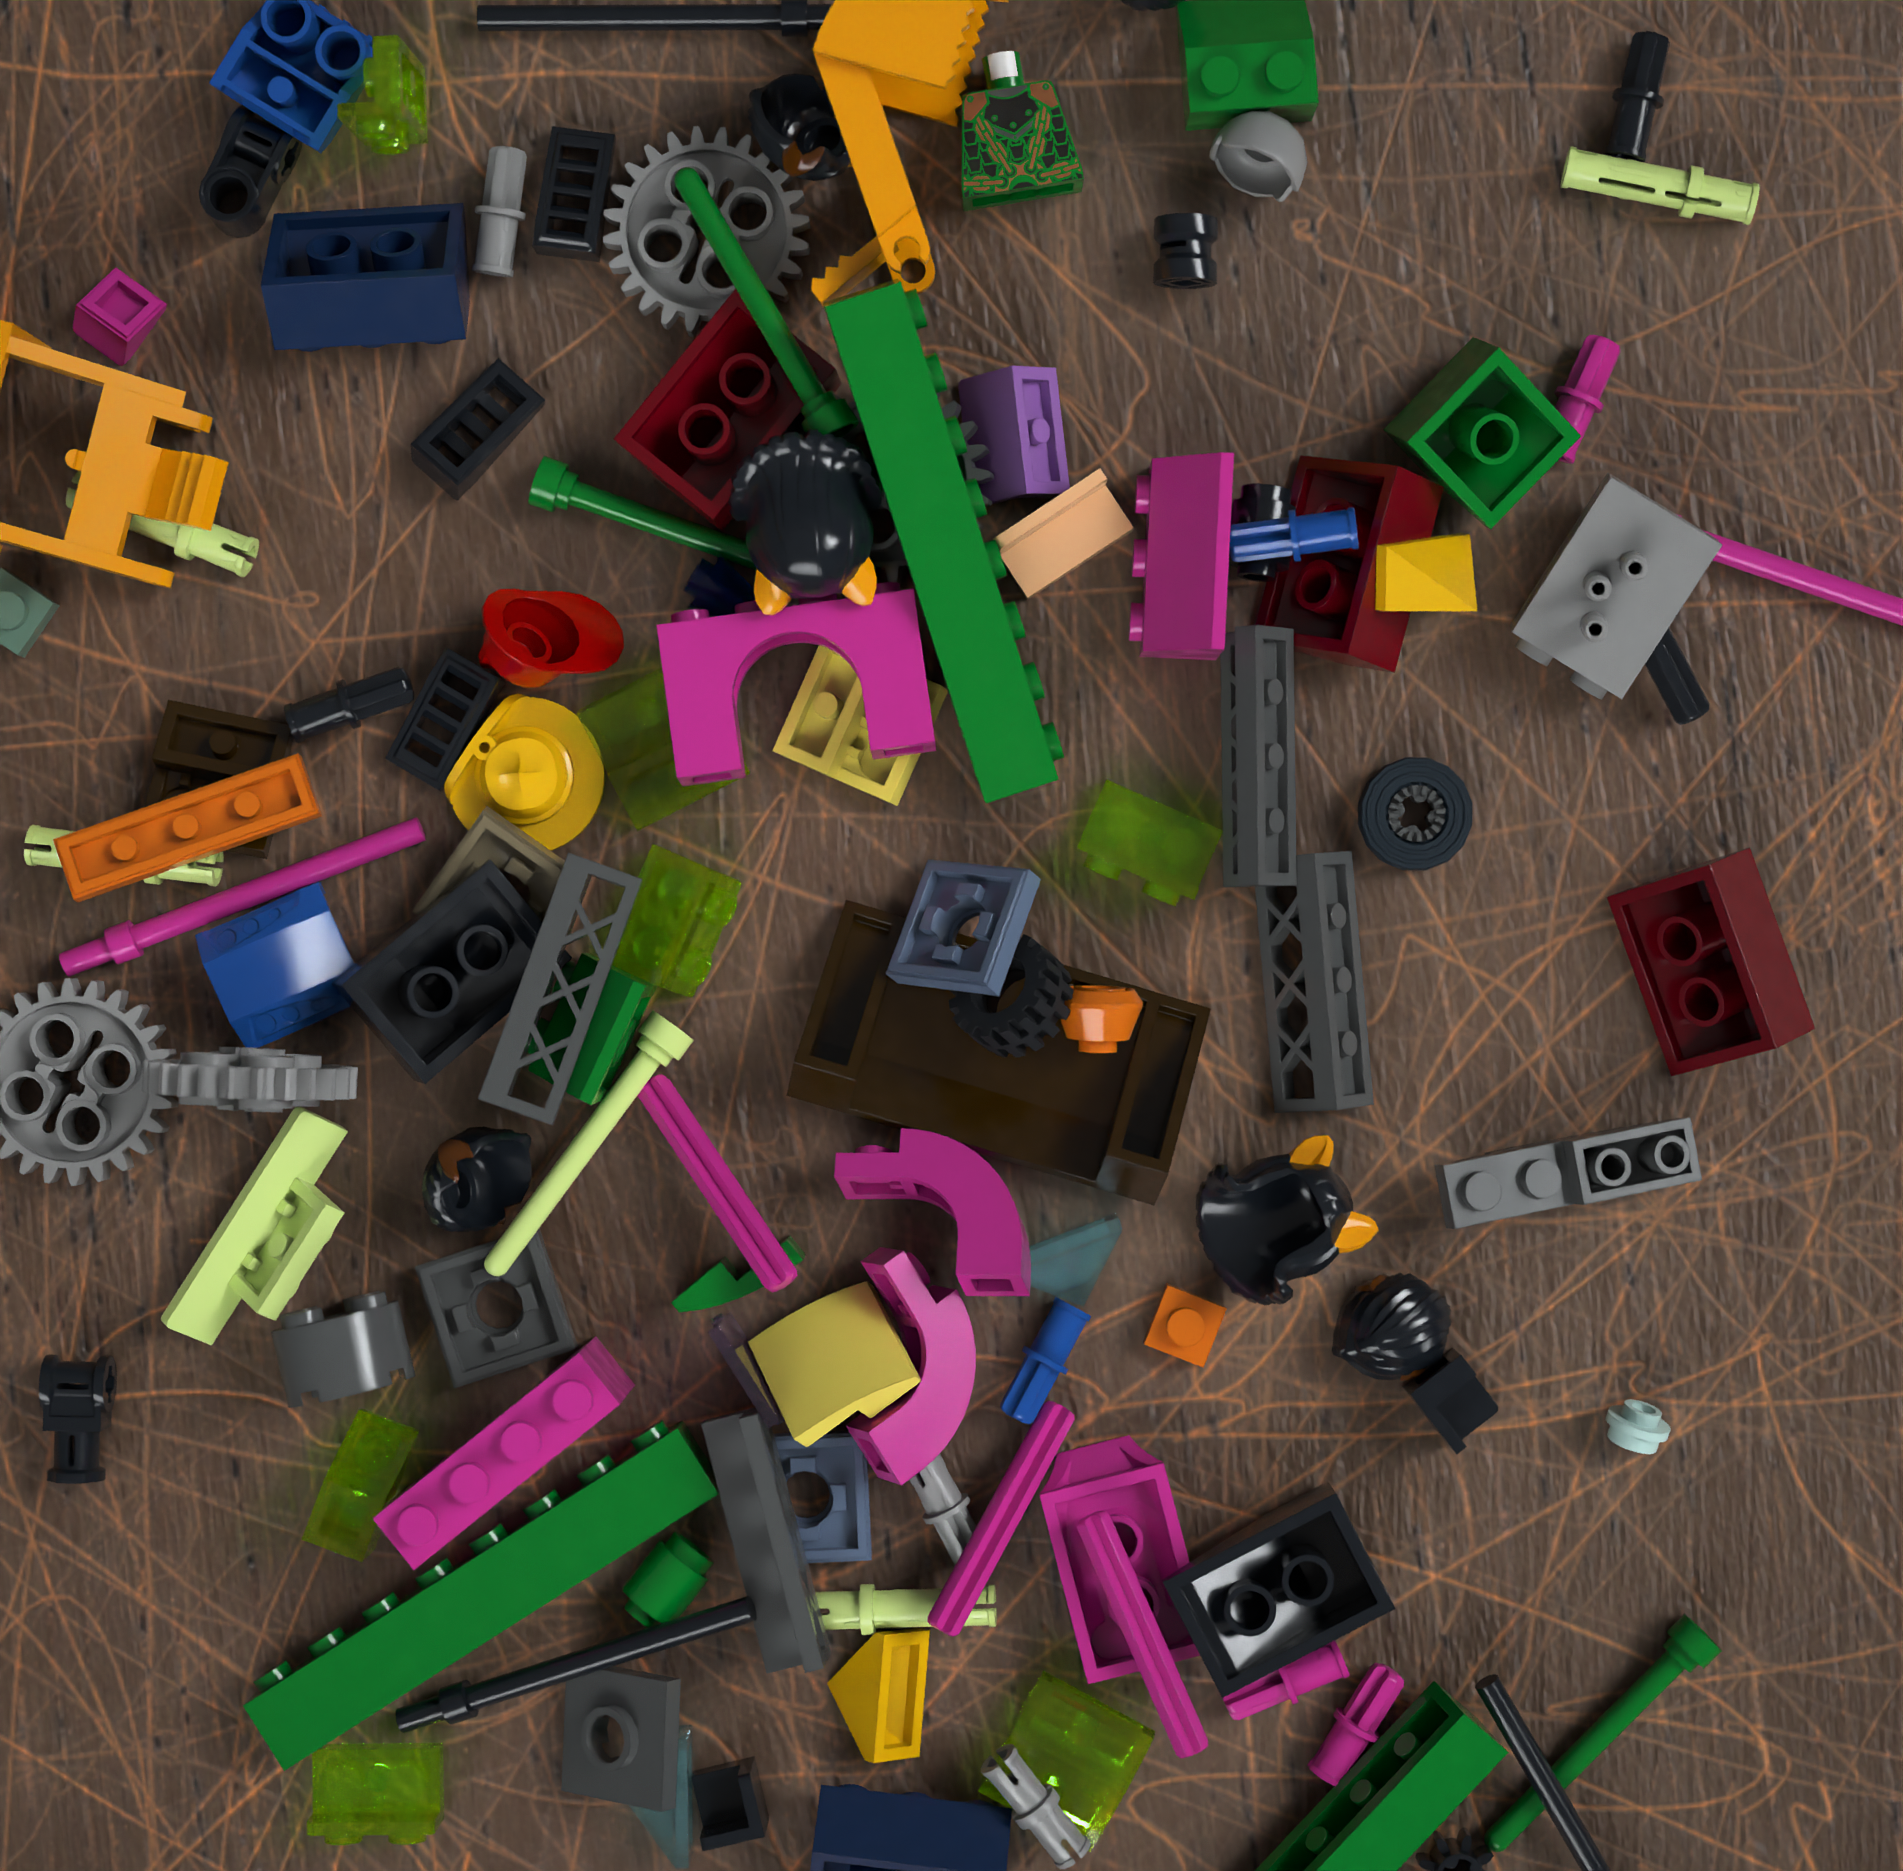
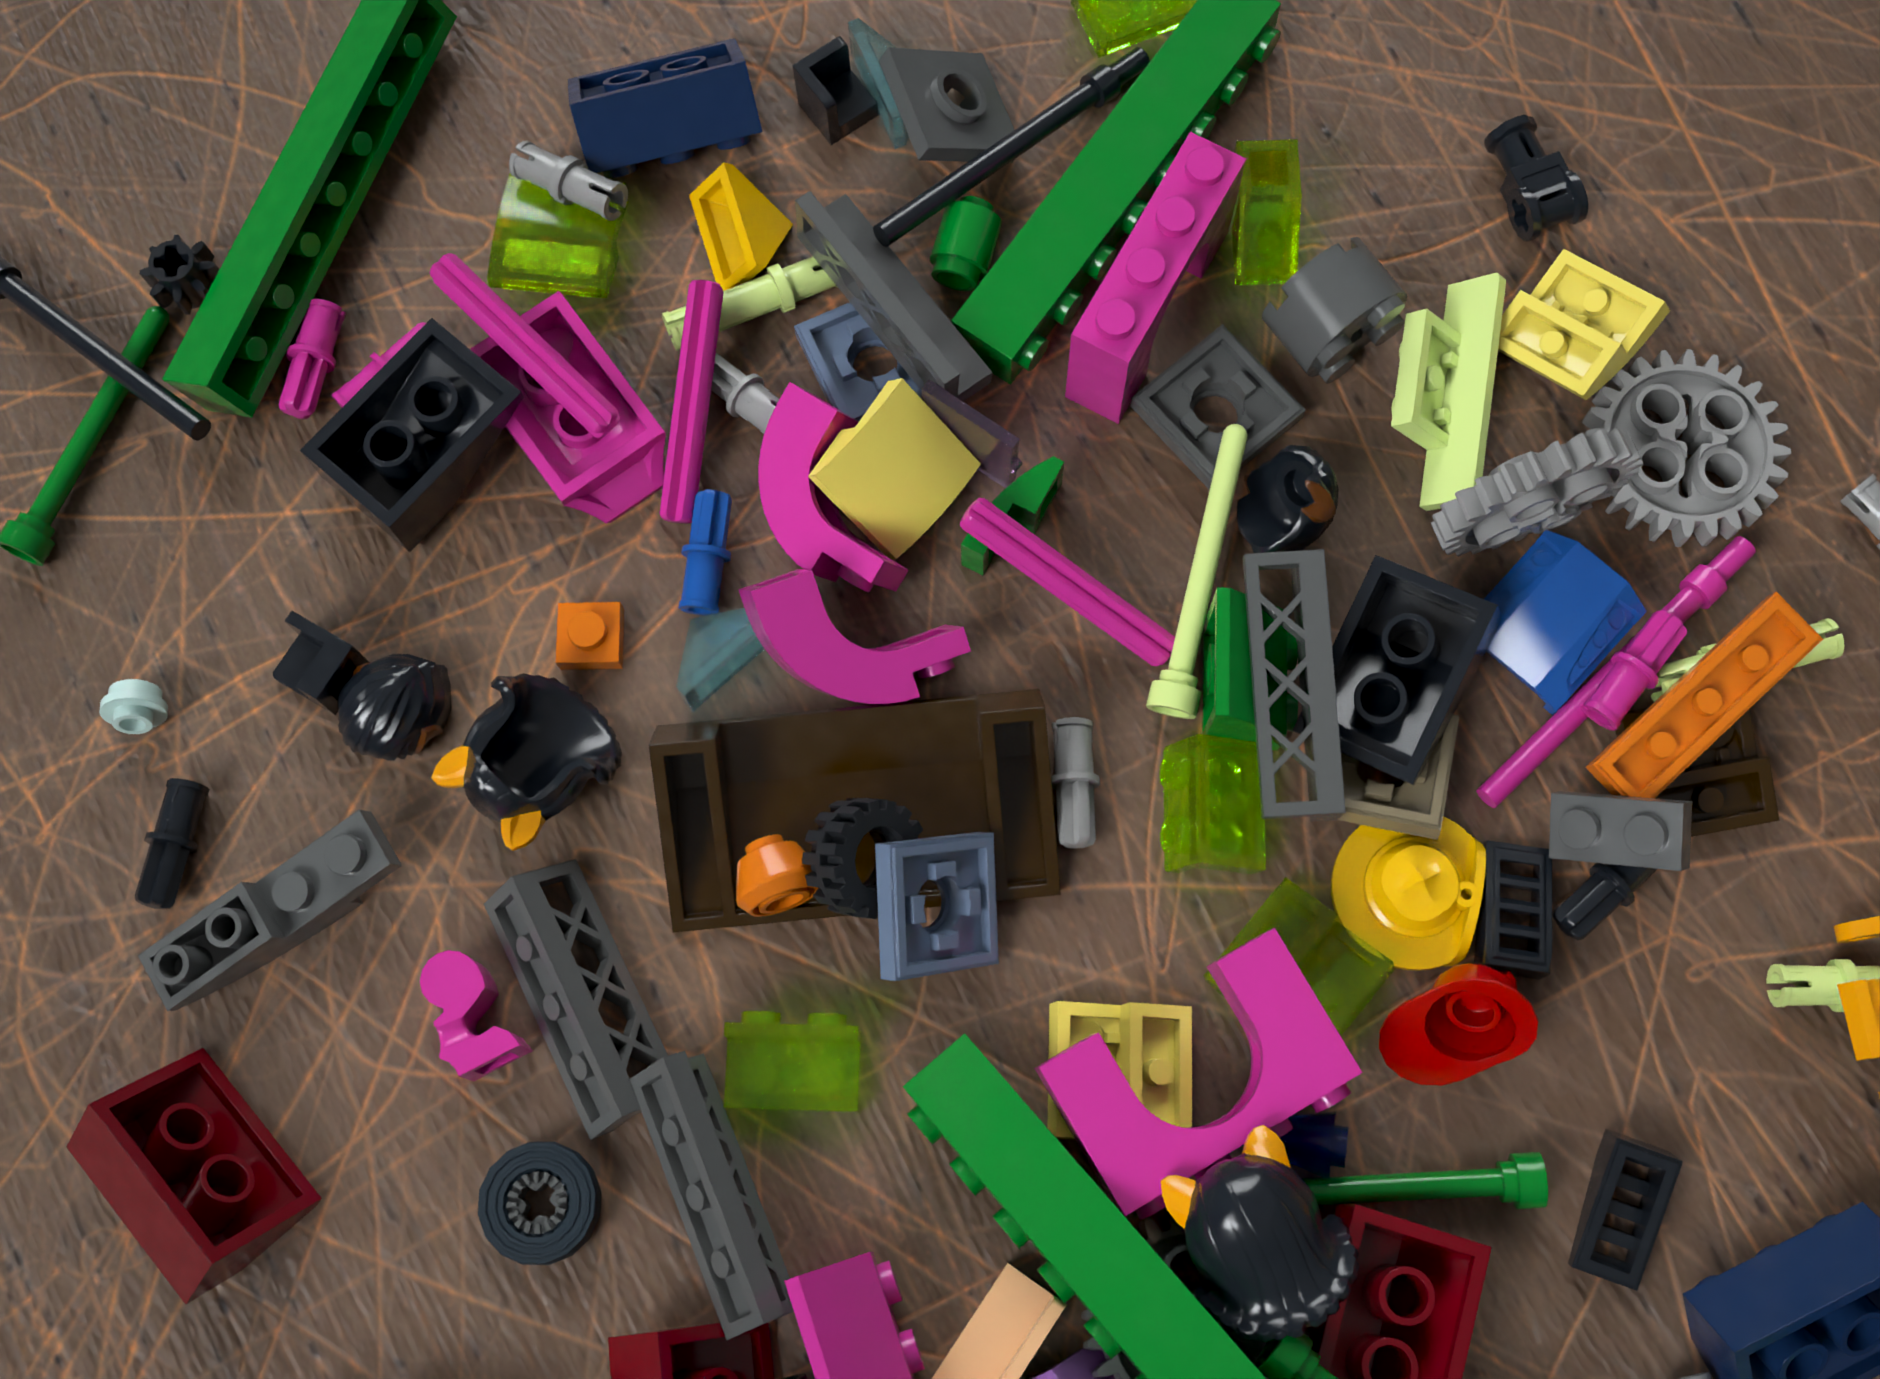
camera: 160 degrees right, 15 degrees down
none -> black axle [135,778,210,909]
none -> dark pink leg [420,950,533,1082]
none -> light grey axle [1051,717,1100,849]
none -> light yellow slope [1498,249,1670,400]
none -> dark grey plate [1549,791,1692,871]
none -> dark pink axle [1581,610,1687,731]

